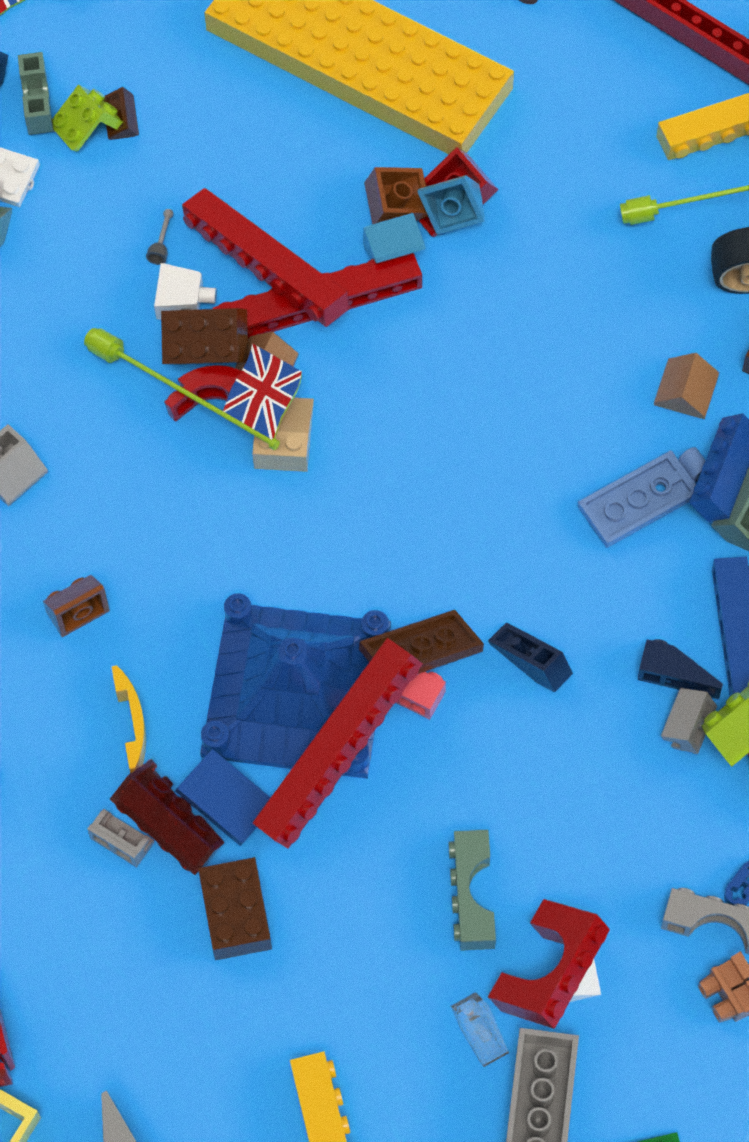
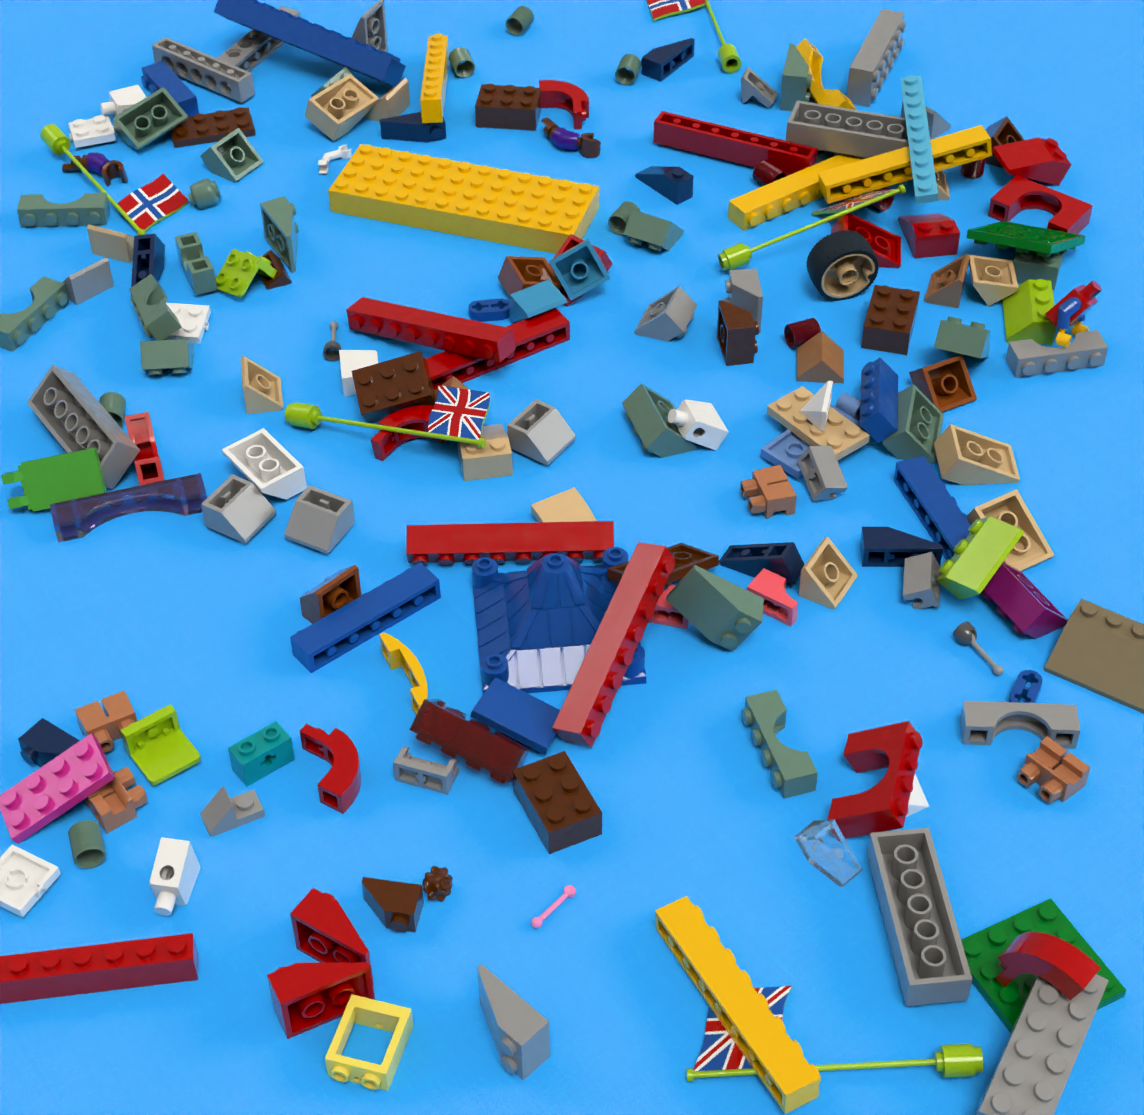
camera: 15 degrees left, 20 degrees down
none -> white slope [221,428,307,500]
none -> tan slope [240,356,283,414]
none -> sand green slope [260,196,299,273]
none -> light grey slope [284,485,355,554]
none -> blue brick [290,562,441,673]
none -> red arch [300,724,361,814]
none -> reddish brown slope [362,877,424,932]
none -> red brick [406,521,614,566]
none -> reddish brown plant [422,866,453,902]
none -> blue beam [468,299,510,322]
none -> light grey slope [507,399,576,466]
none -> tan slope [531,487,597,522]
none -> bright pink hinge [531,885,576,929]
none -> sand green piece [608,201,641,235]
none -> sand green slope [622,384,698,458]
none -> sand green slope [623,209,684,252]
none -> light grey slope [634,286,697,341]
none -> dark blue slope [635,166,694,205]
none -> sand green slope [666,565,764,652]
none -> white torso [668,399,729,450]
none -> slope [717,300,759,366]
none -> light grey slope [724,269,763,333]
none -> nougat hips [740,465,797,519]
none -> coral arch [747,568,798,627]
none -> dark red piece [753,160,787,186]
none -> tan plate [766,386,870,461]
none -> dark red piece [784,318,821,349]
none -> light grey hinge [797,446,848,502]
none -> white slope [799,380,833,431]
none -> tan slope [799,536,858,609]
none -> hinge [953,621,1004,676]

